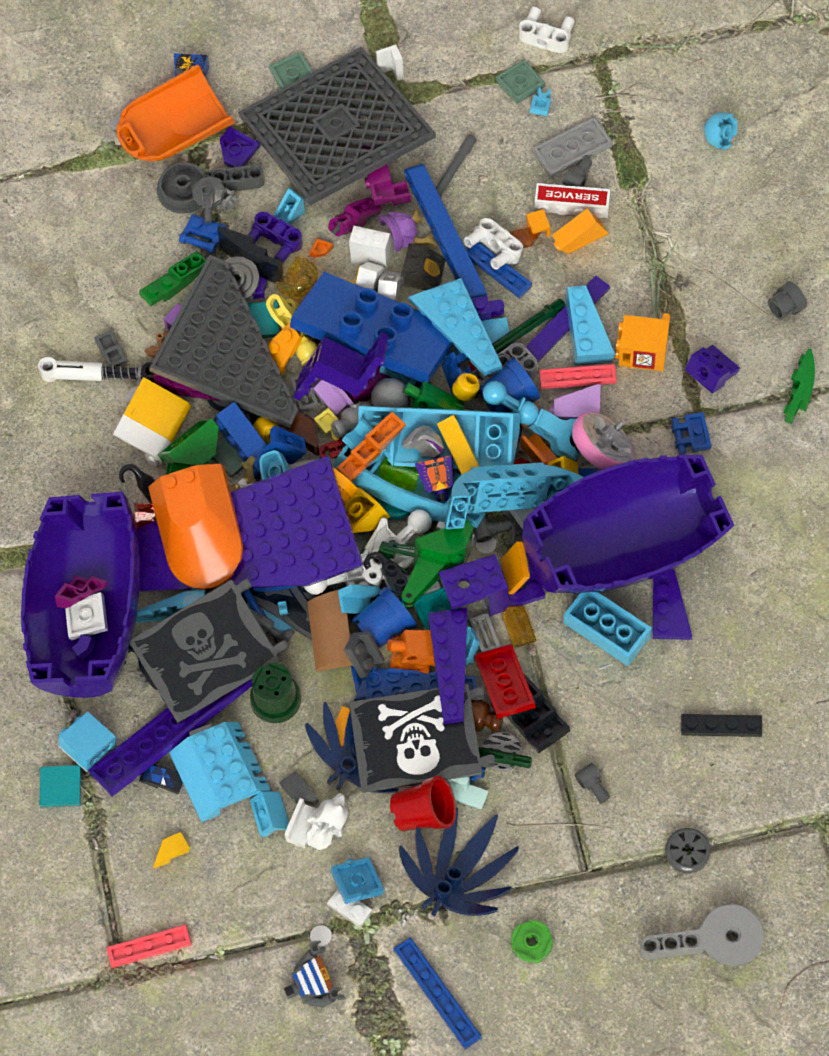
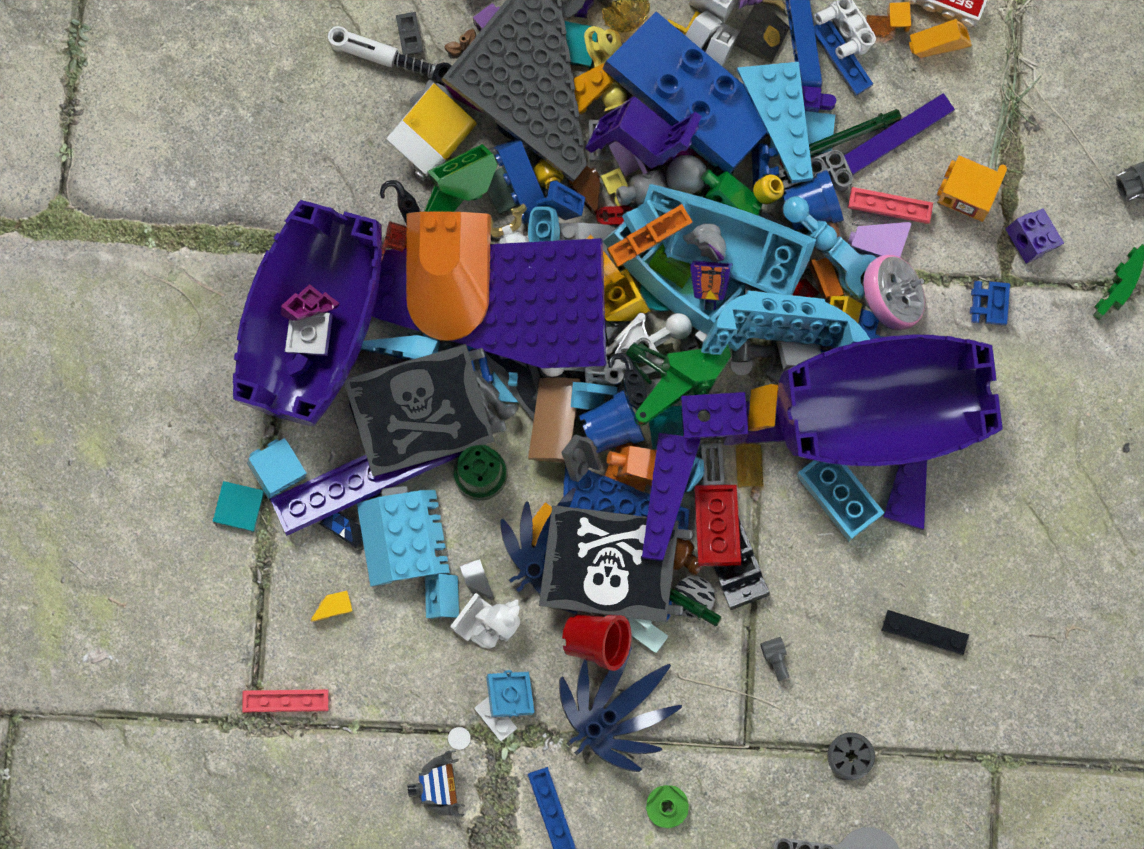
camera: 10 degrees right, 15 degrees up
yellow tile [437,415,480,475] -> none
medium azure wedge [565,285,615,365] -> none

